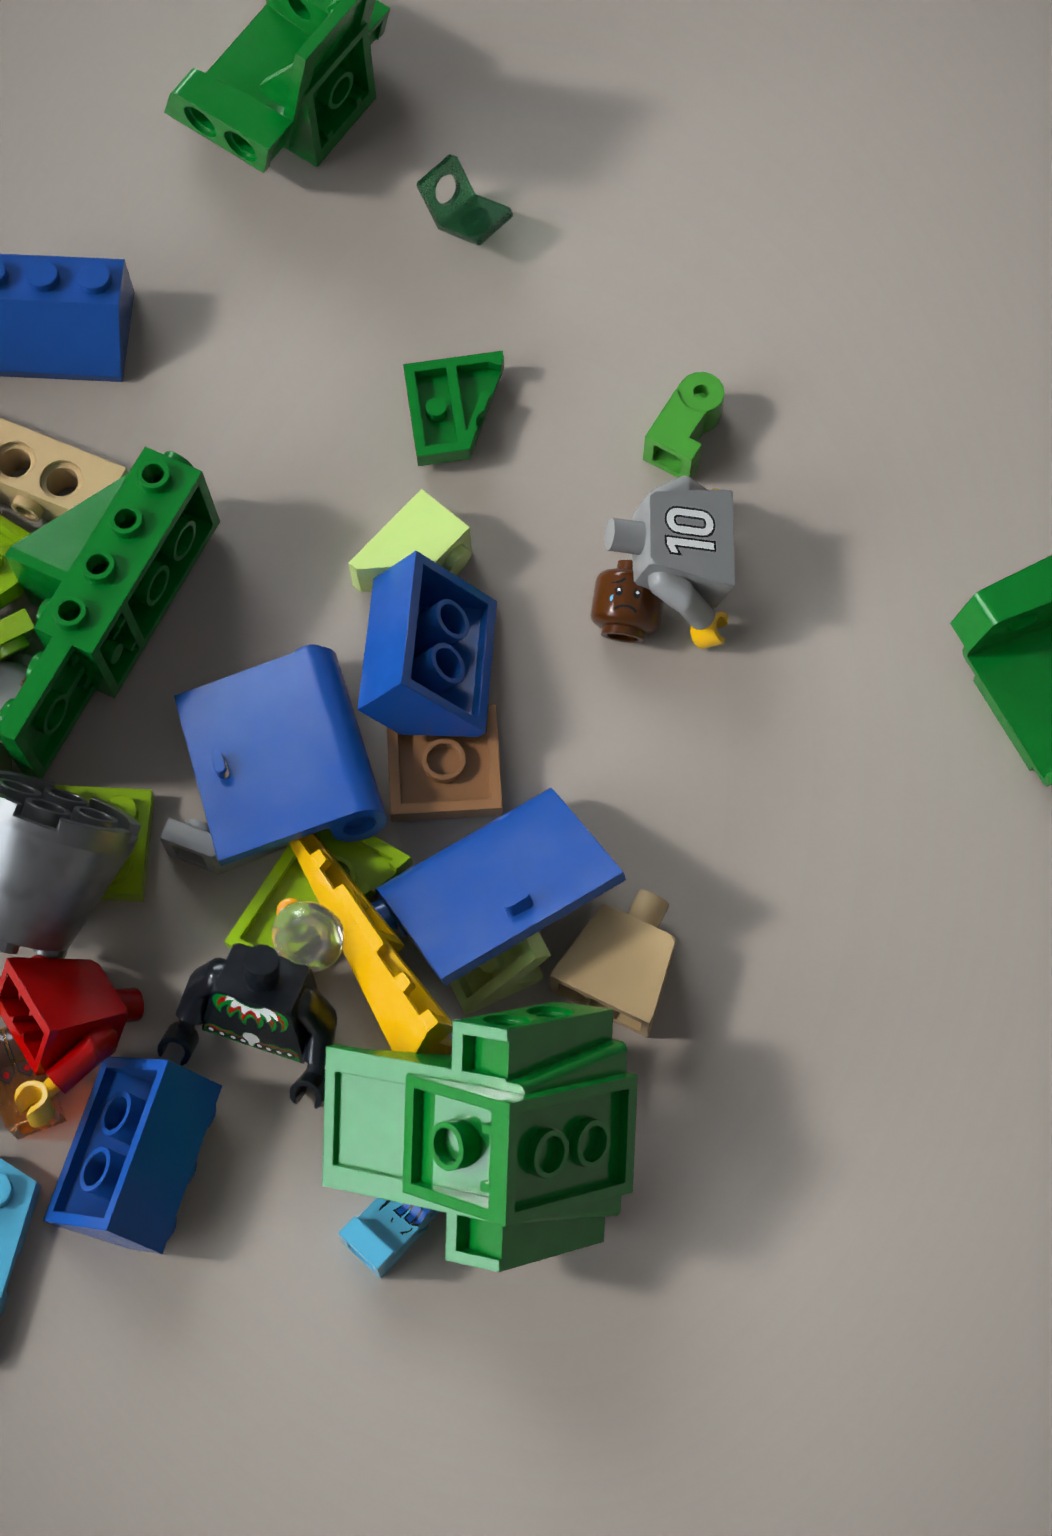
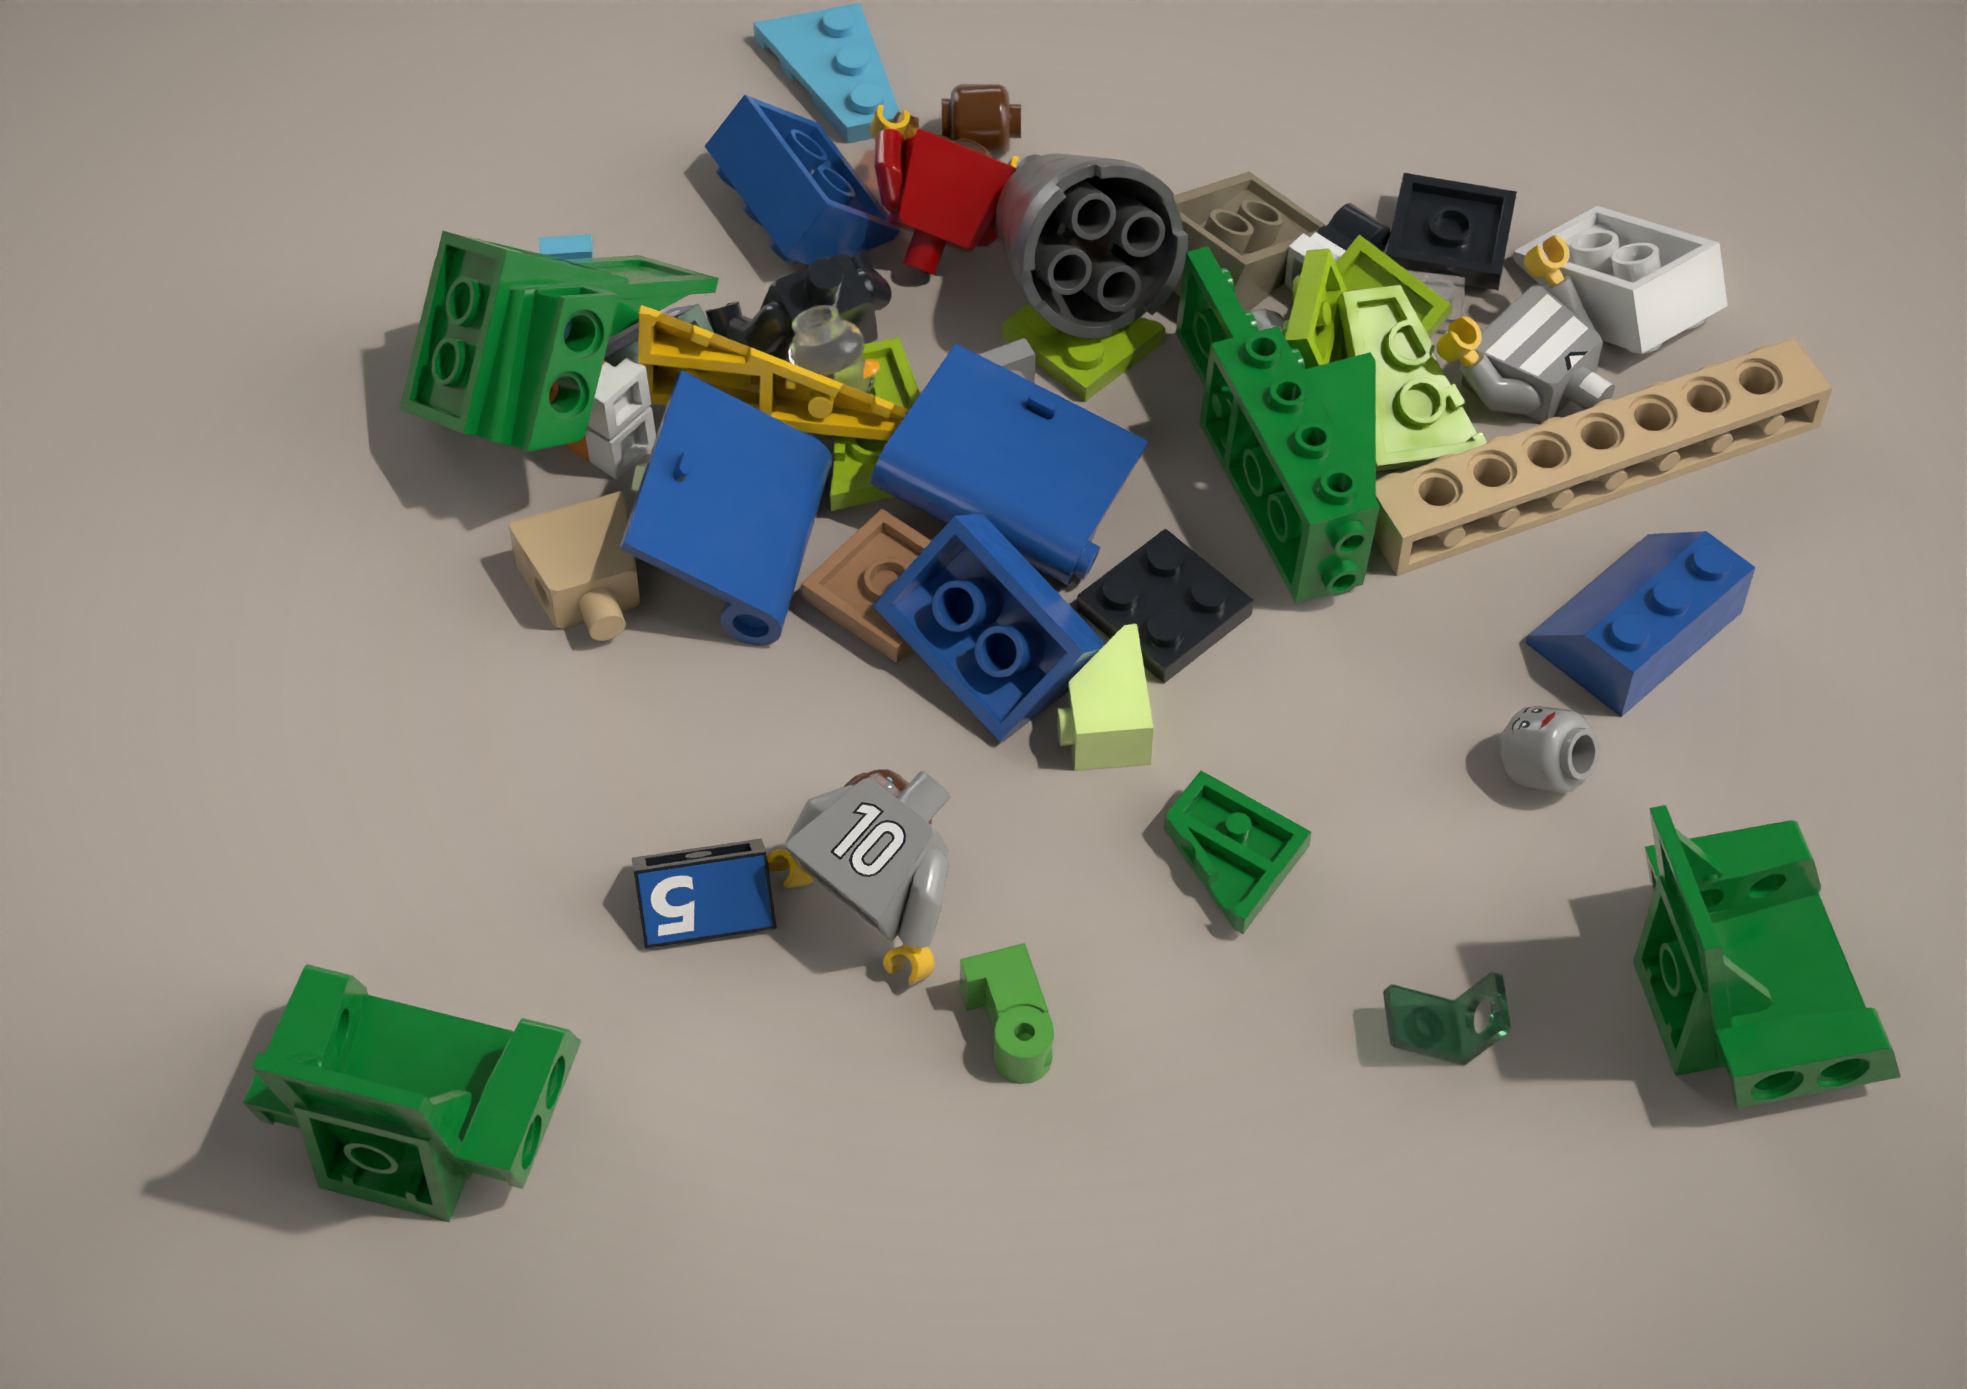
camera: 130 degrees right, 15 degrees down
none -> blue panel [632,838,777,949]
none -> black plate [1076,528,1254,684]
none -> light grey head [1499,706,1599,793]

